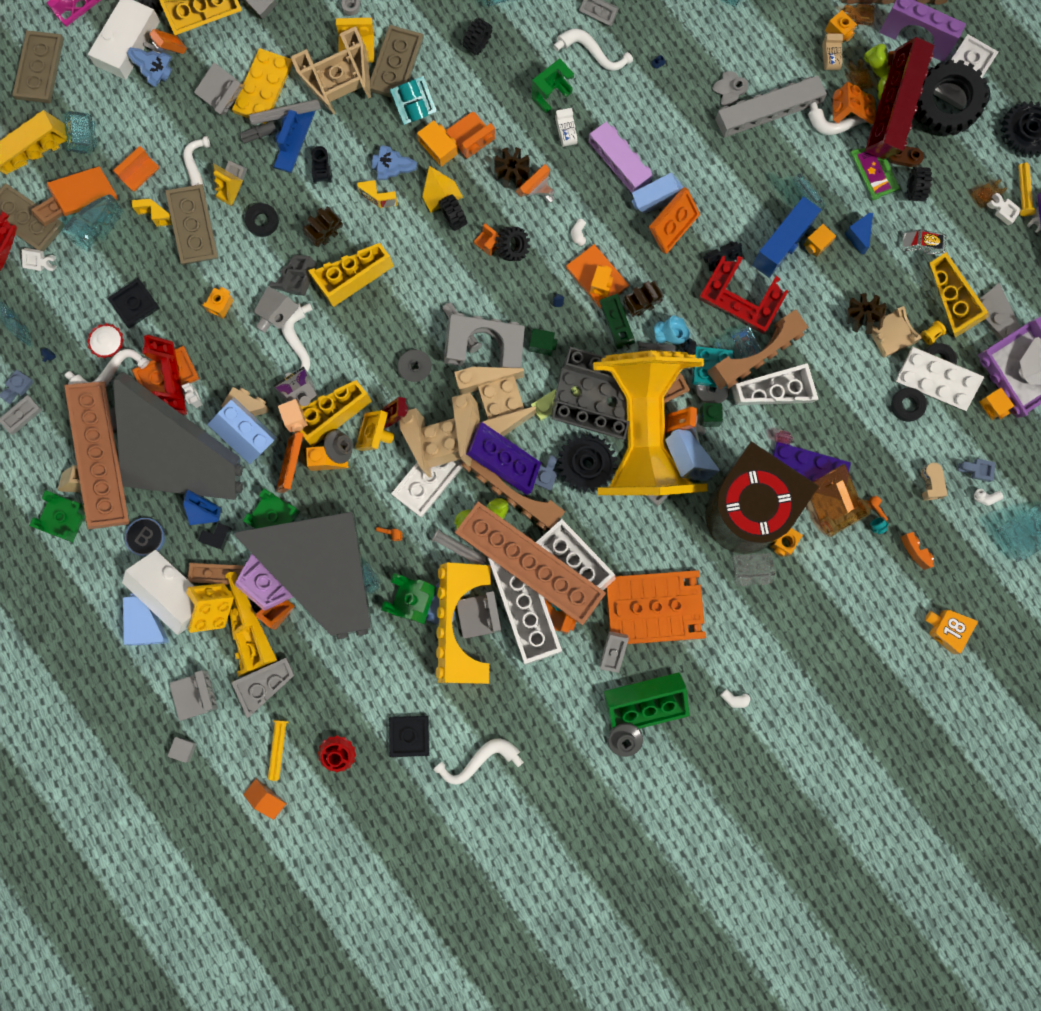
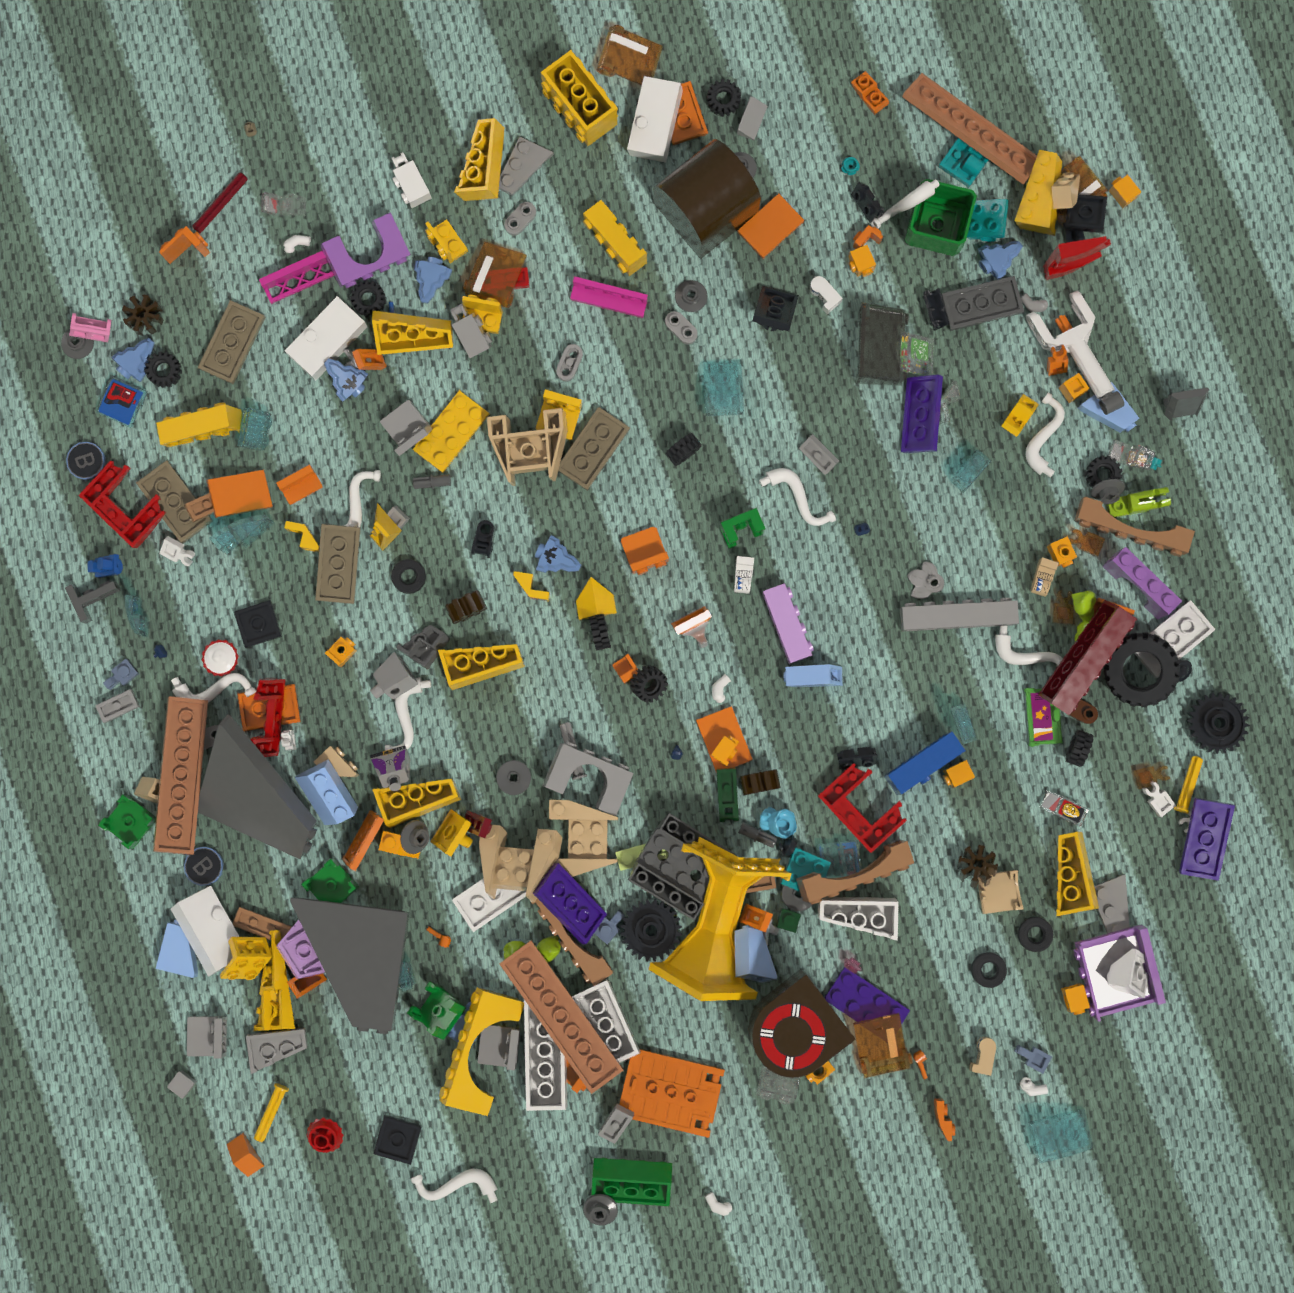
camera: 20 degrees right, 5 degrees up
blue slope [183,490,221,525] -> none
black piece [198,523,232,551] -> none
light grey axle [249,99,321,125] -> none
blue bracket [274,110,316,173] -> none
light nougat brick [278,399,308,432] -> none
teal plate [389,76,437,125] -> none
light orange brick [417,120,458,167] -> none
light grey axle [432,528,487,565] -> none
dark brown gear [494,147,530,188] -> none
dark green brick [529,329,558,356] -> none
orange tile [649,187,700,254] -> none
orange bracket [832,82,875,124] -> none
blue slope [845,213,873,254] -> none
teal plate [870,517,889,534] -> none
white plate [895,346,984,411] -> none
yellow bush [920,321,947,345] -> none
light orange torso [925,610,978,655] -> none

